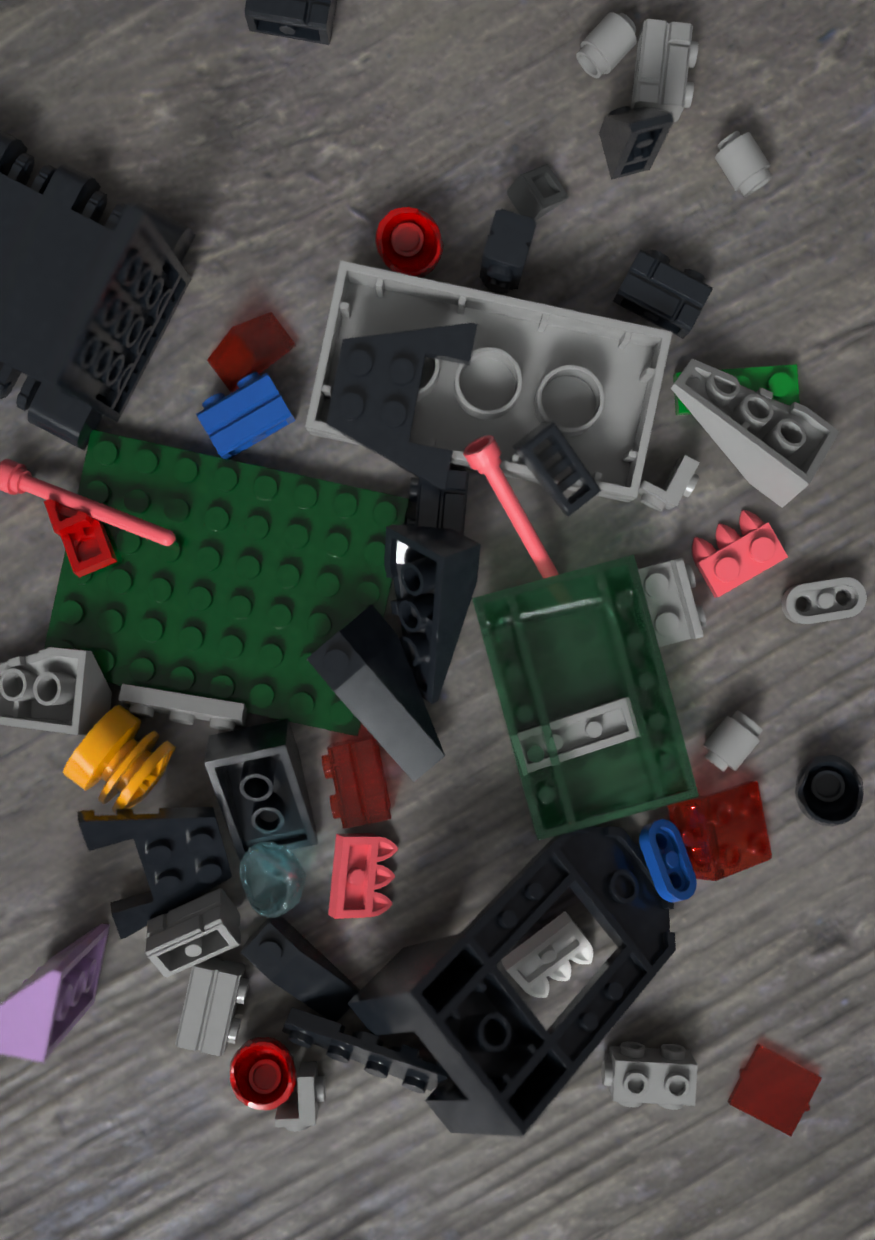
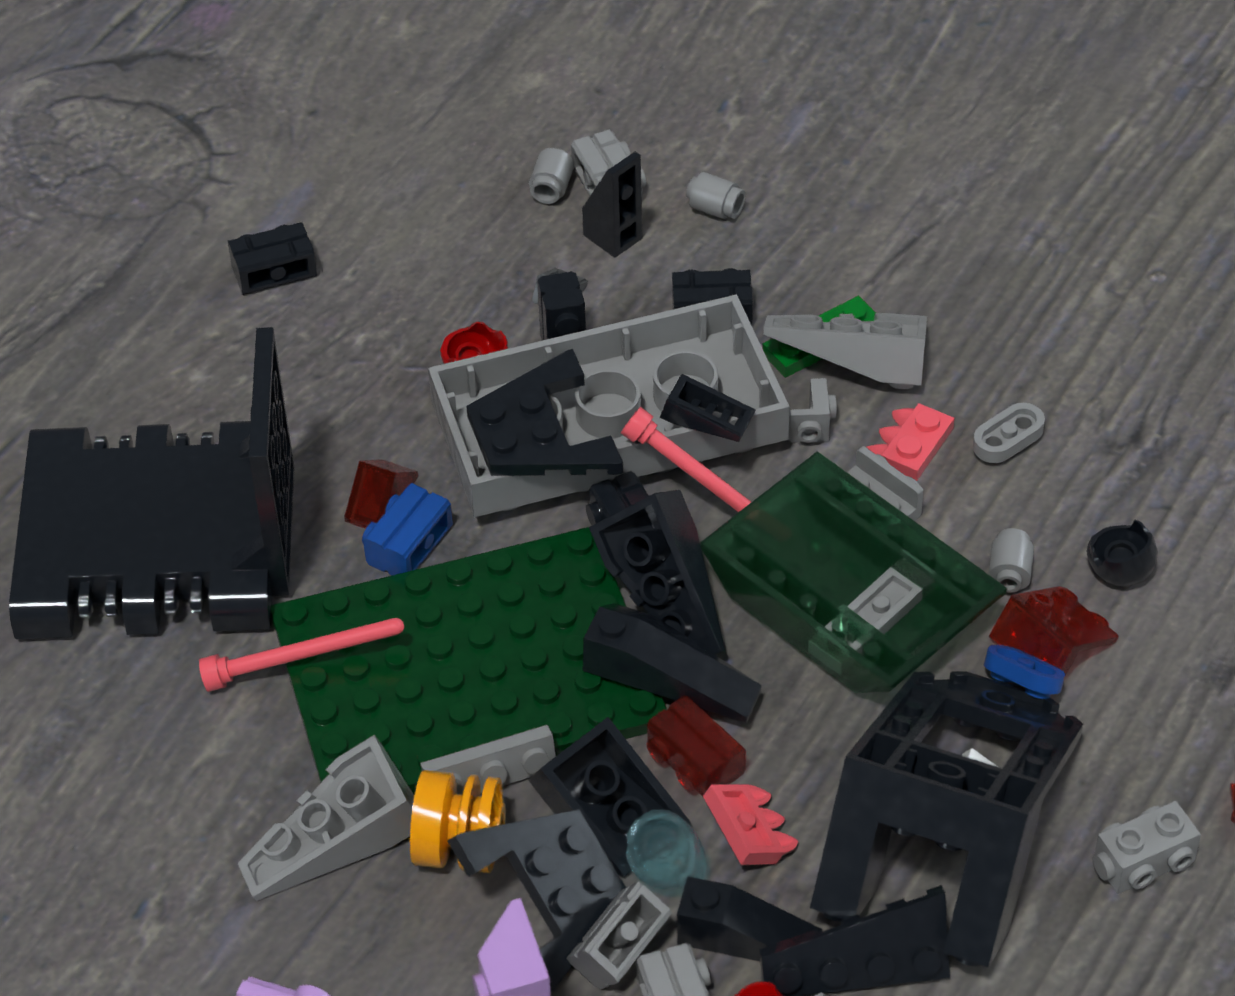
camera: 30 degrees left, 40 degrees down
red slope [44,499,118,577] -> none

